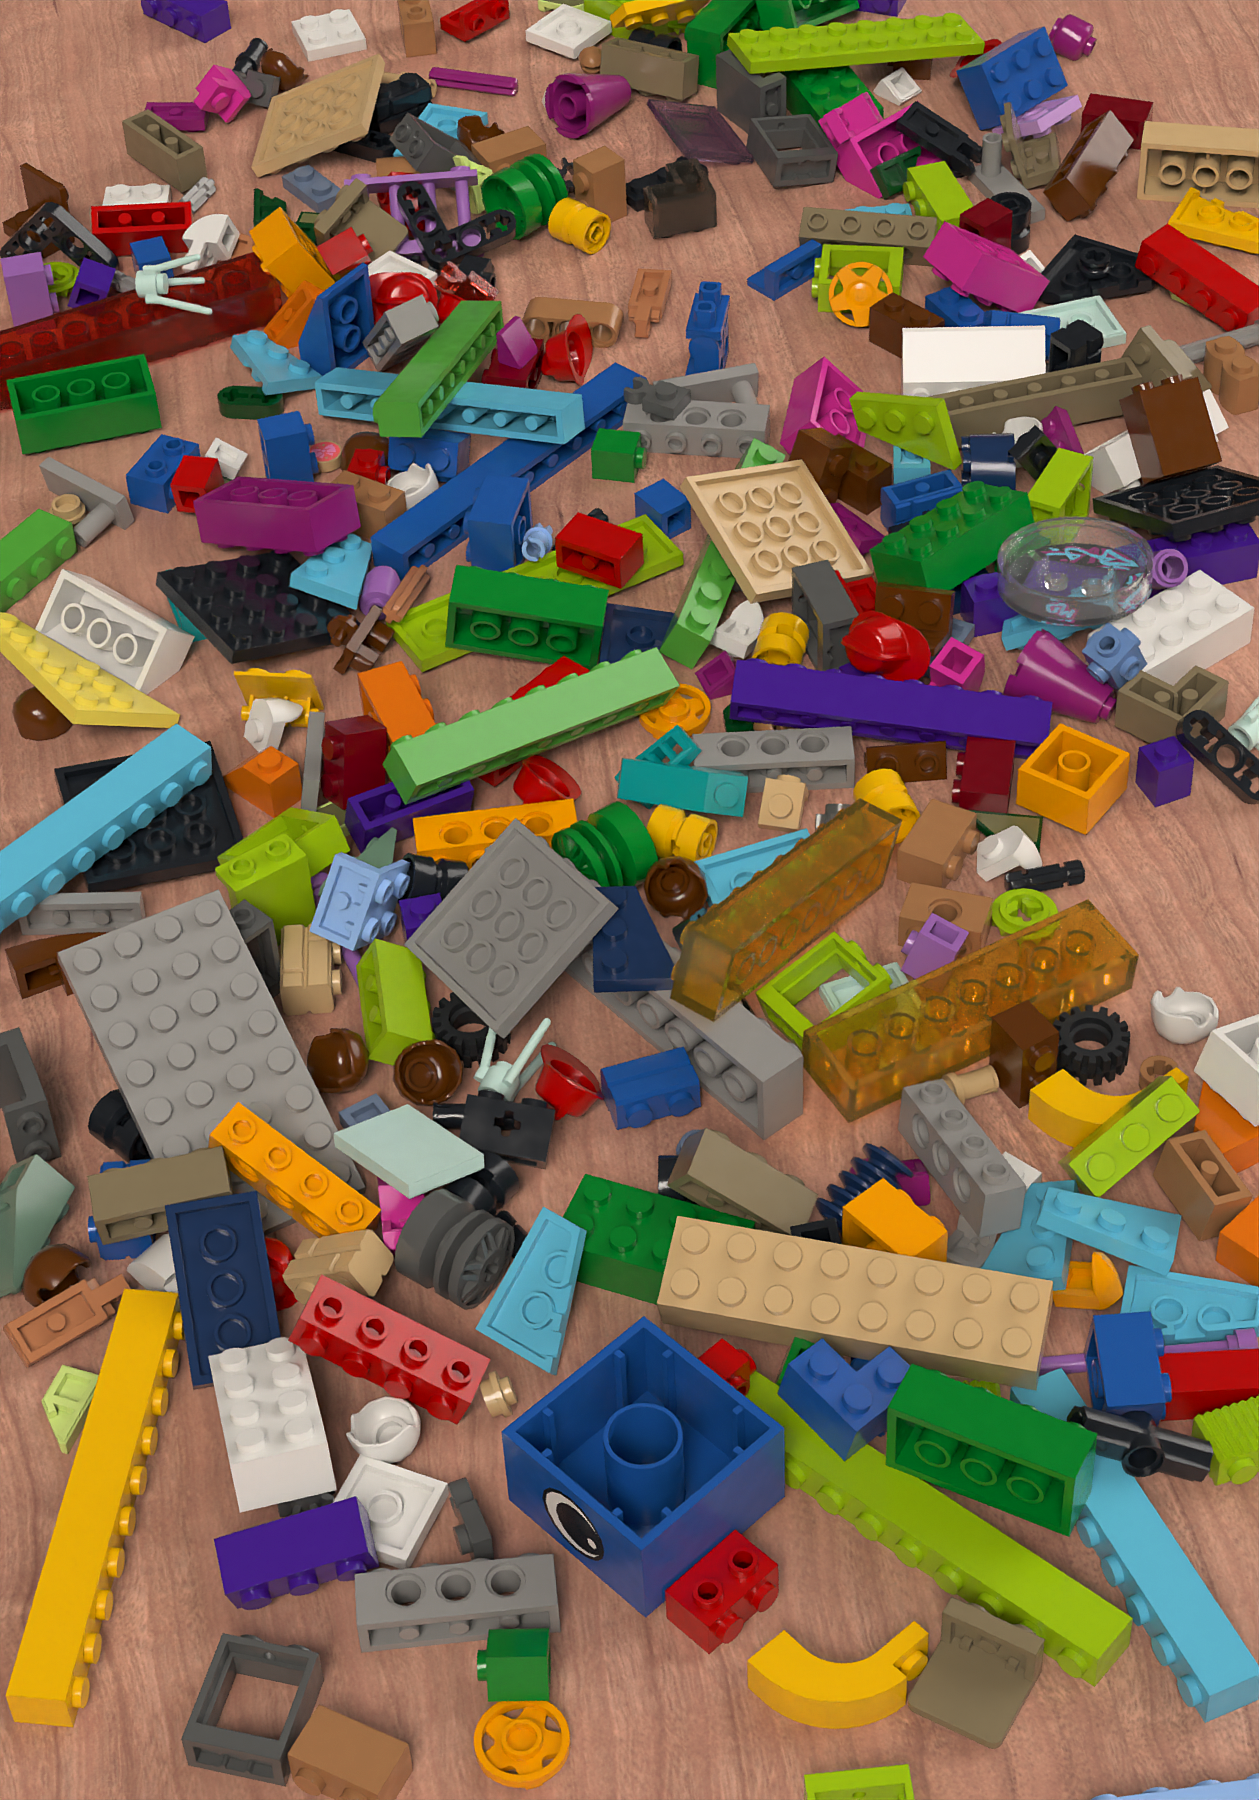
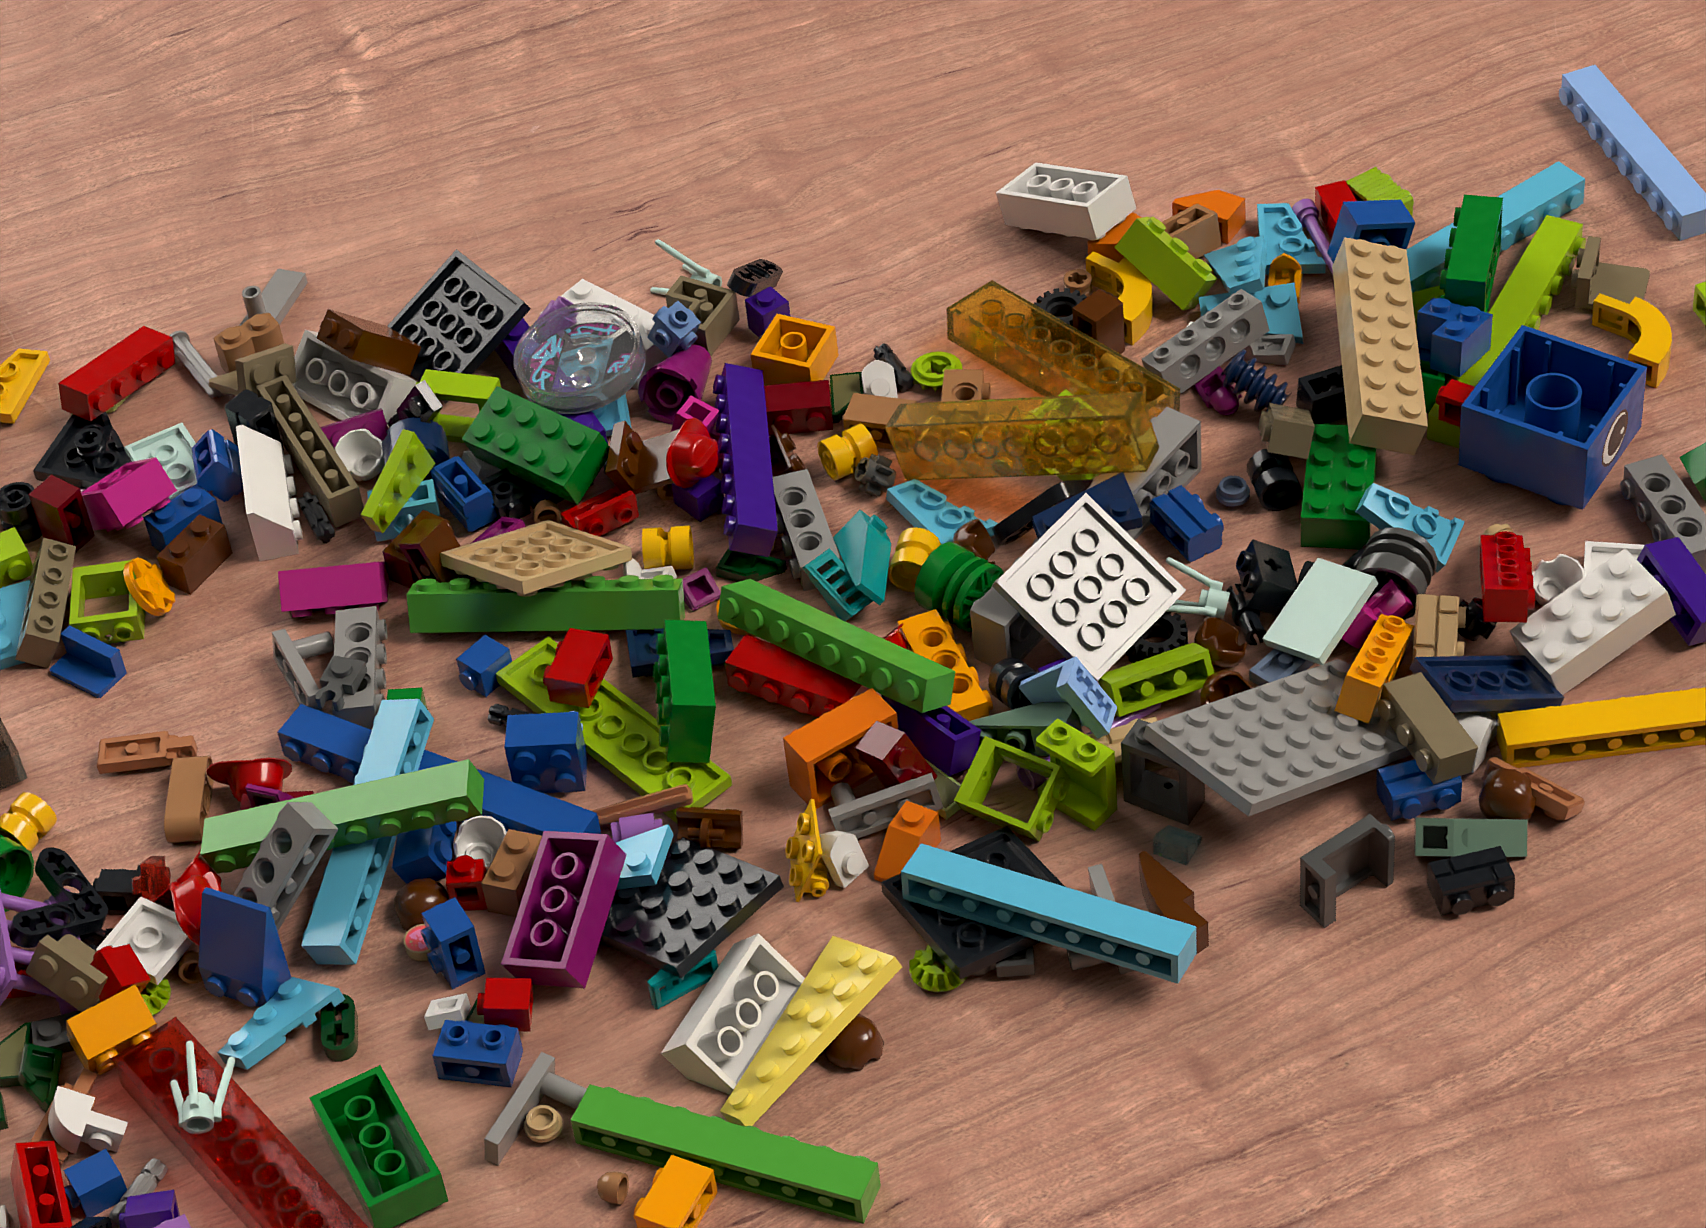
camera: 100 degrees left, 0 degrees up
yellowish green tile [41,1364,99,1454] -> none
black wheel [88,1089,152,1163] -> none
orange slope [263,280,324,349] -> none
dark grey plate [447,1477,494,1560] -> none
red piece [535,1044,605,1121] -> none
blue hips [685,281,730,376] -> none
tan bracket [758,775,809,833] -> none
dark grey window [792,559,859,671] -> none
light orange brick [842,1178,948,1262] -> none
medium lavender brick [900,913,969,990] -> none
black piece [1067,1406,1214,1482] -> none
white hair [1150,987,1219,1044] -> none

